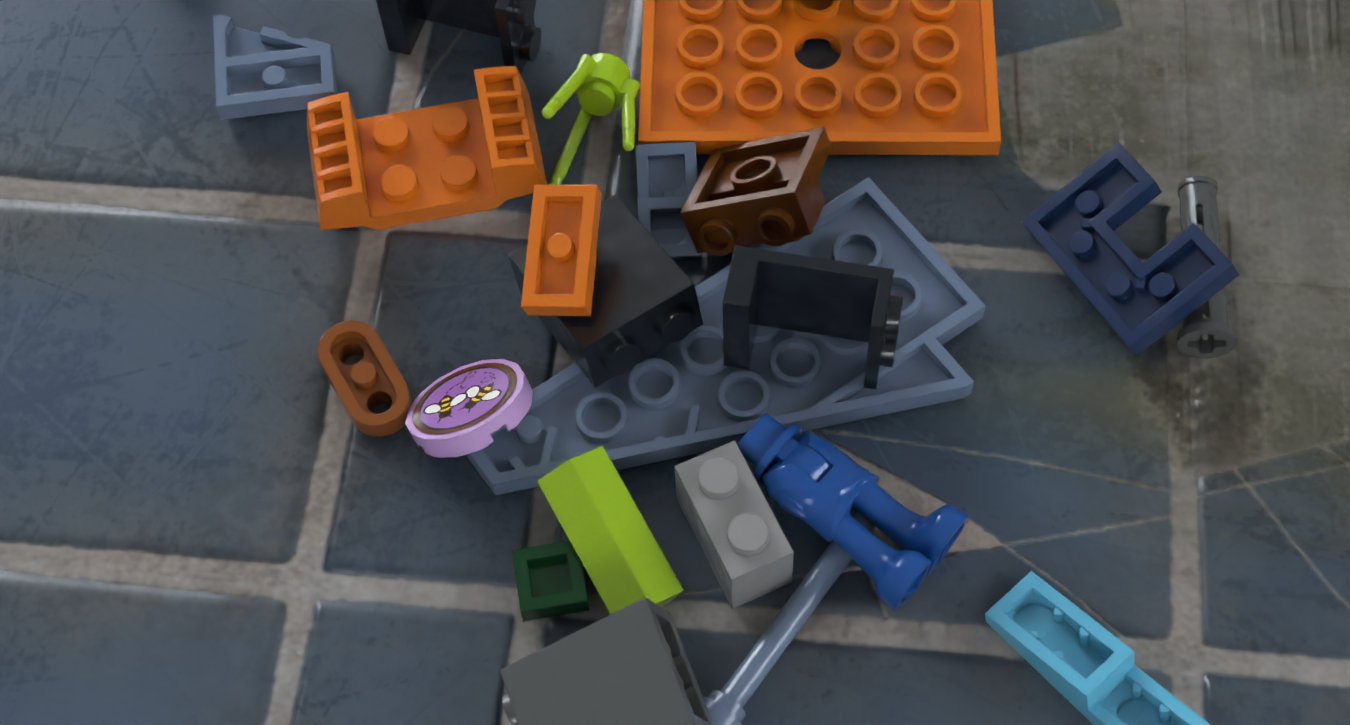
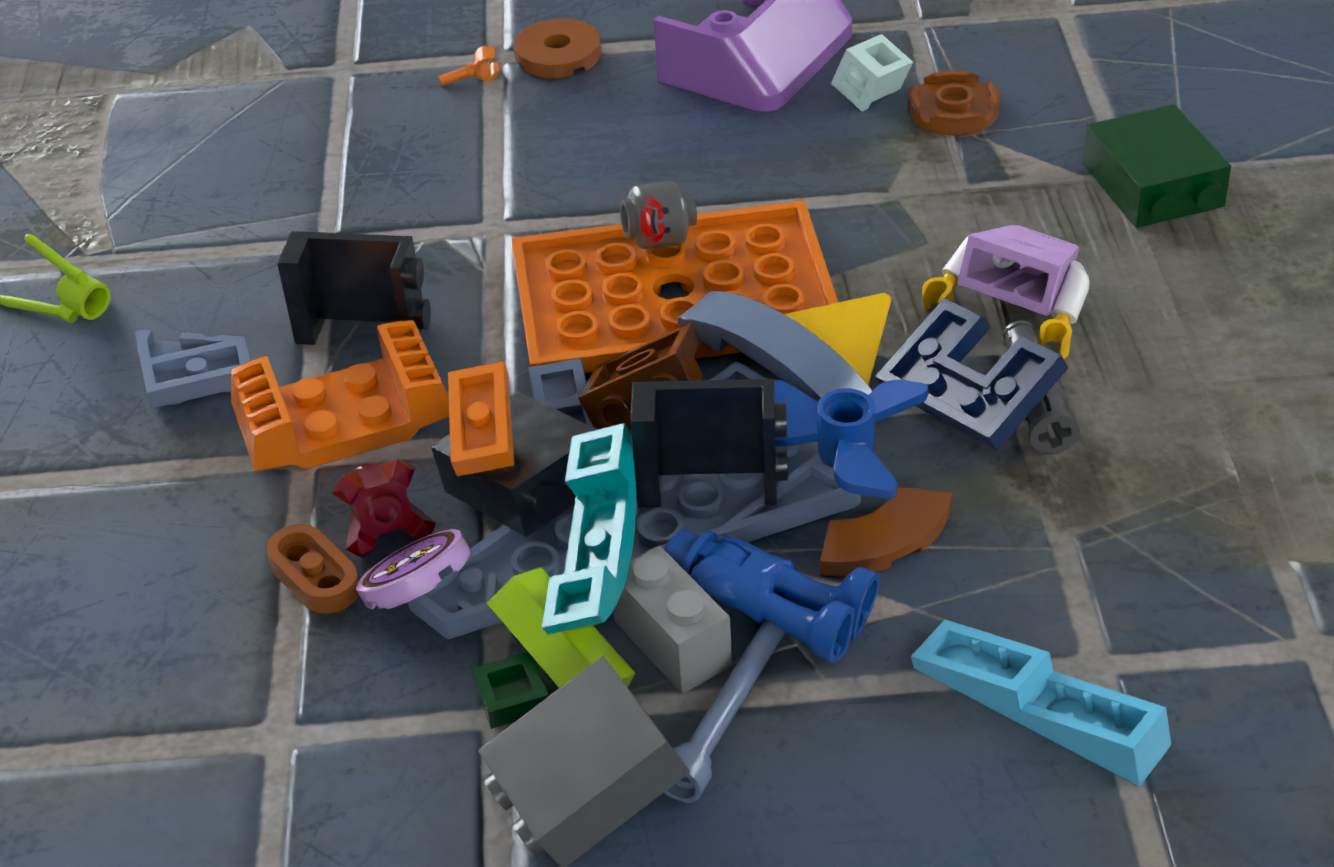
camera: 10 degrees left, 20 degrees down
lime plant [542,53,640,185] -> none
none -> dark red rock [331,458,436,558]
none -> teal slope [542,423,636,634]
none -> sand blue slope [677,291,872,402]
none -> blue piece [774,379,928,499]
none -> yellow piece [784,293,891,386]
none -> dark orange tile [820,487,953,577]
none -> lavender torso [922,225,1090,359]

